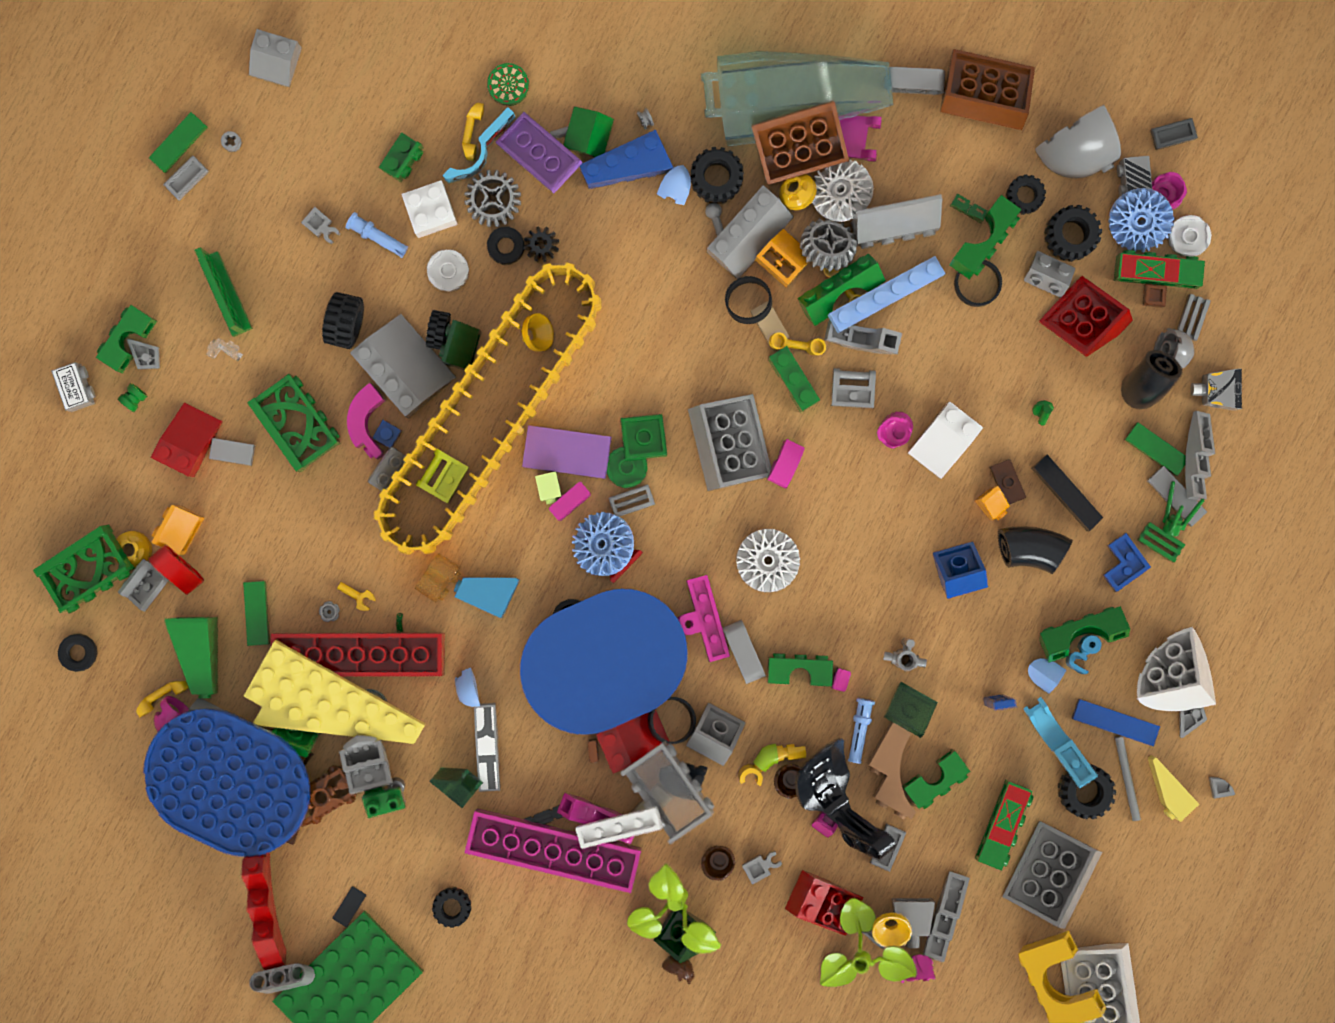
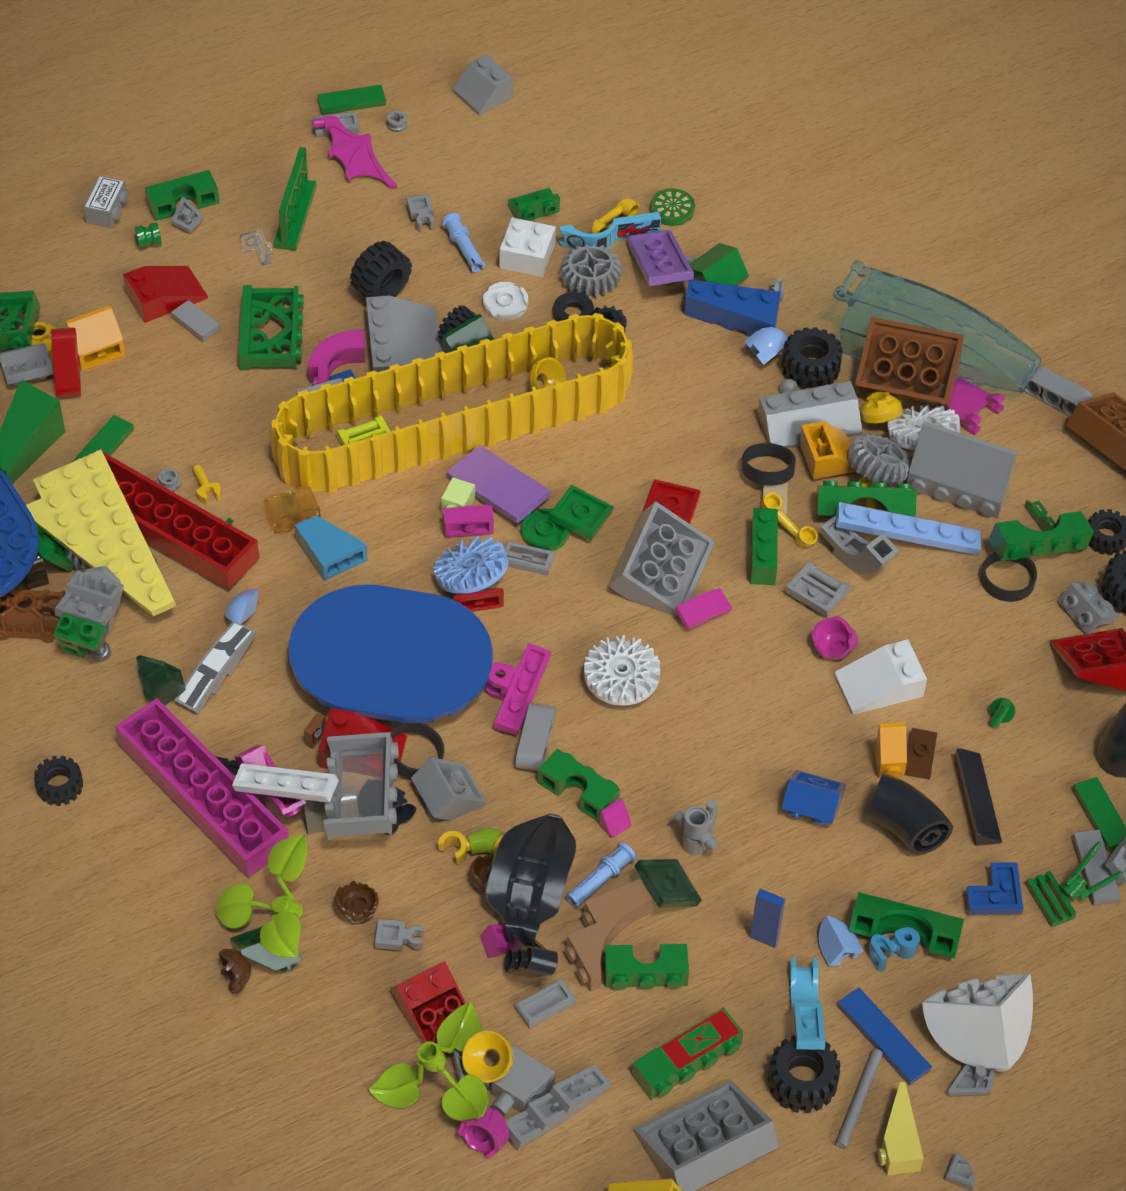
camera: 30 degrees right, 35 degrees down
none -> dark pink animal [313,116,397,189]
none -> red tile [643,479,701,525]

